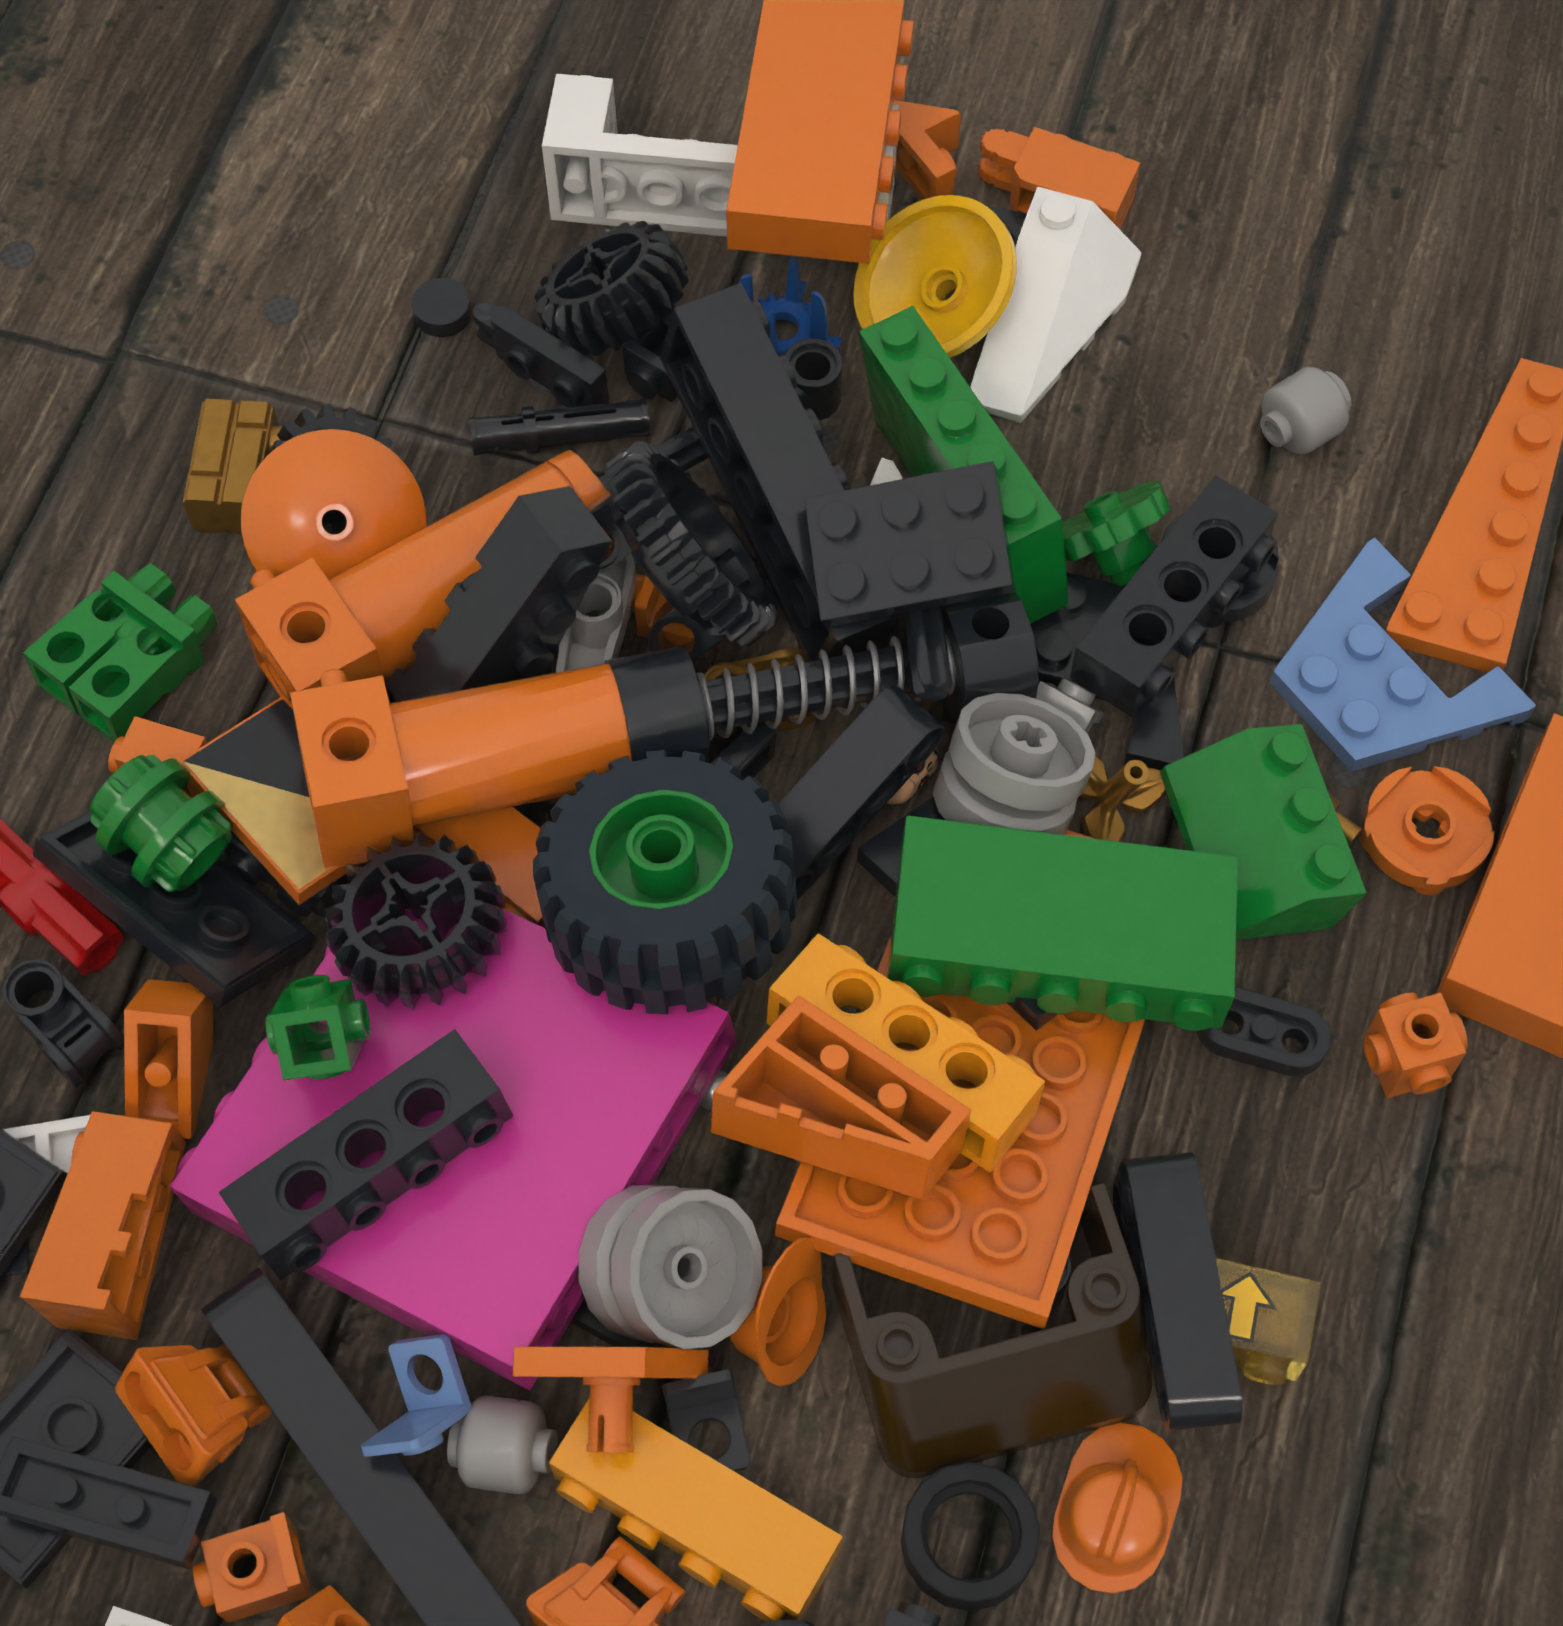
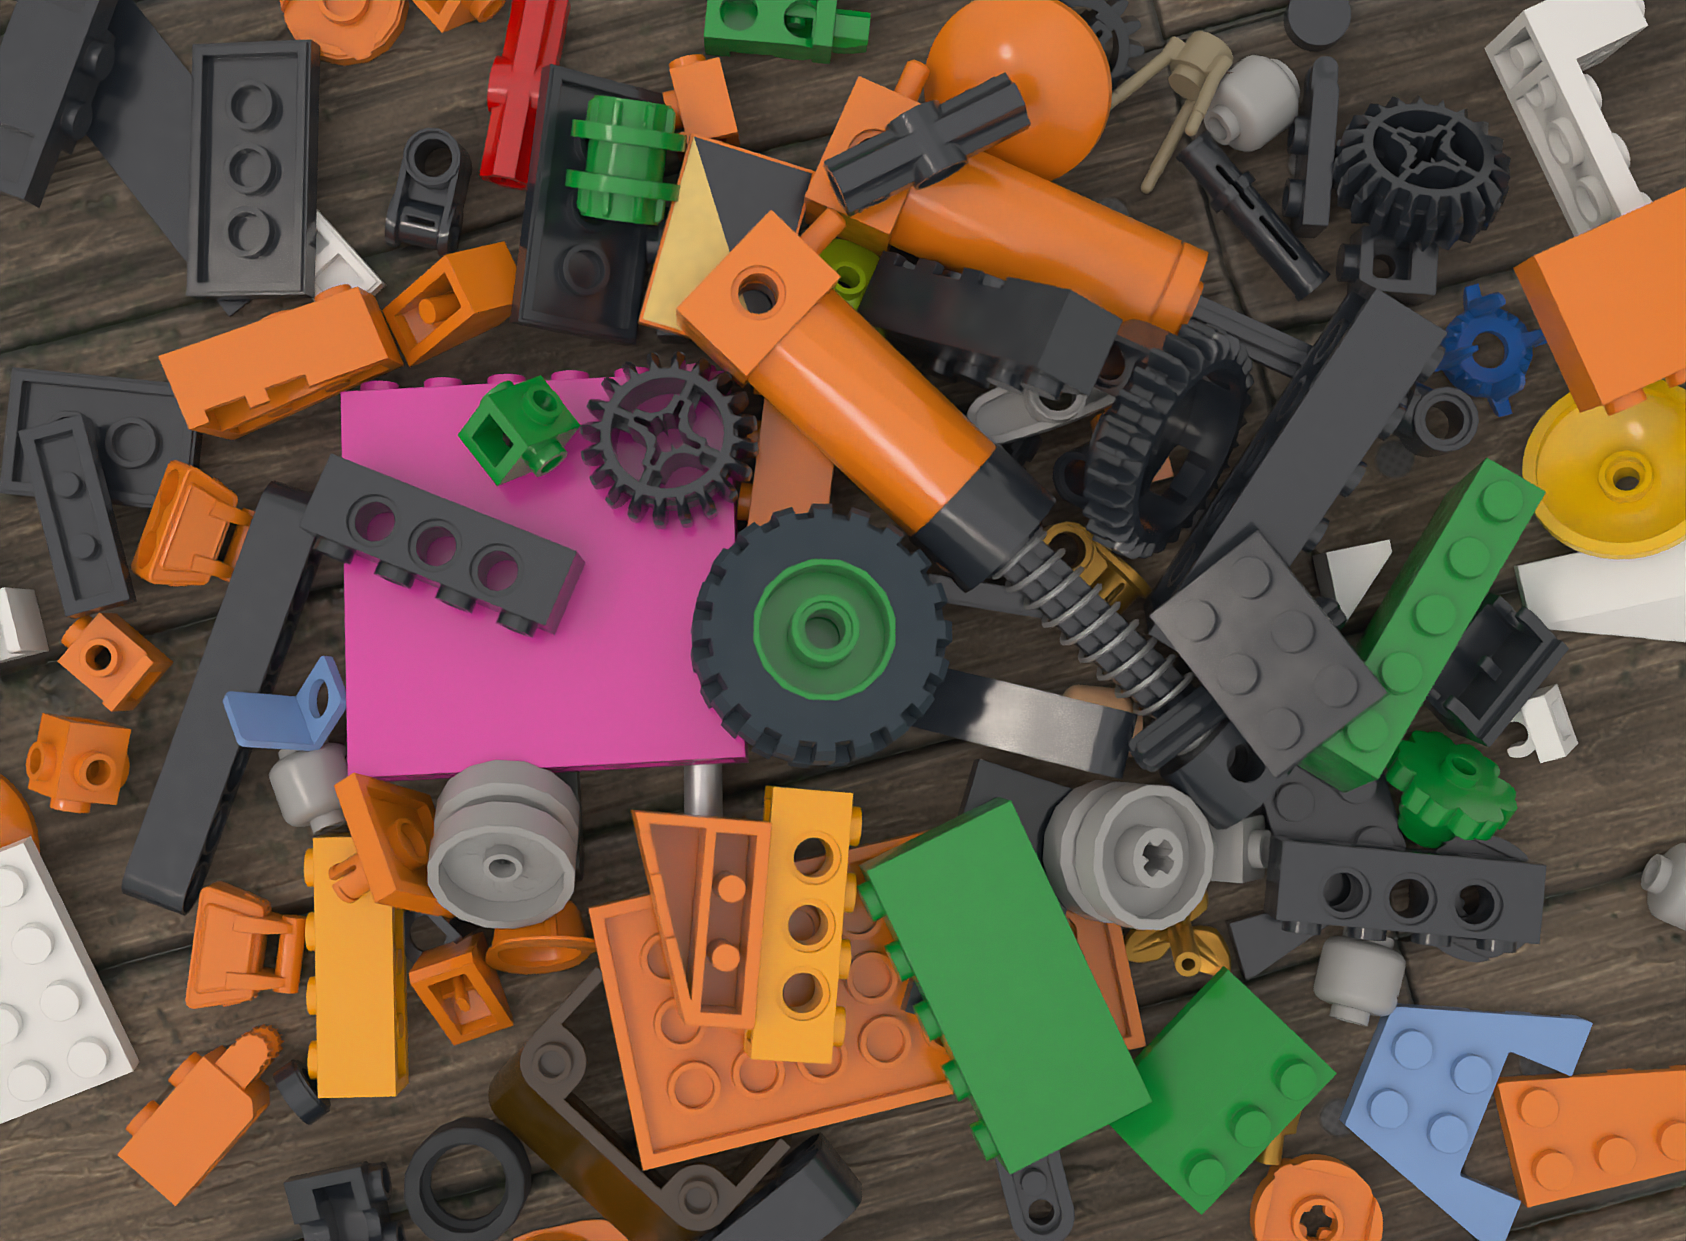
camera: 60 degrees right, 25 degrees up
none -> orange slope [409,932,514,1046]
none -> black piece [823,72,1031,217]
none -> dark tan plant [1110,31,1234,194]
none -> light grey head [1204,55,1300,152]
none -> light grey head [1313,927,1406,1027]
none -> black hinge [1423,592,1569,748]
none -> white tile [1507,684,1578,763]

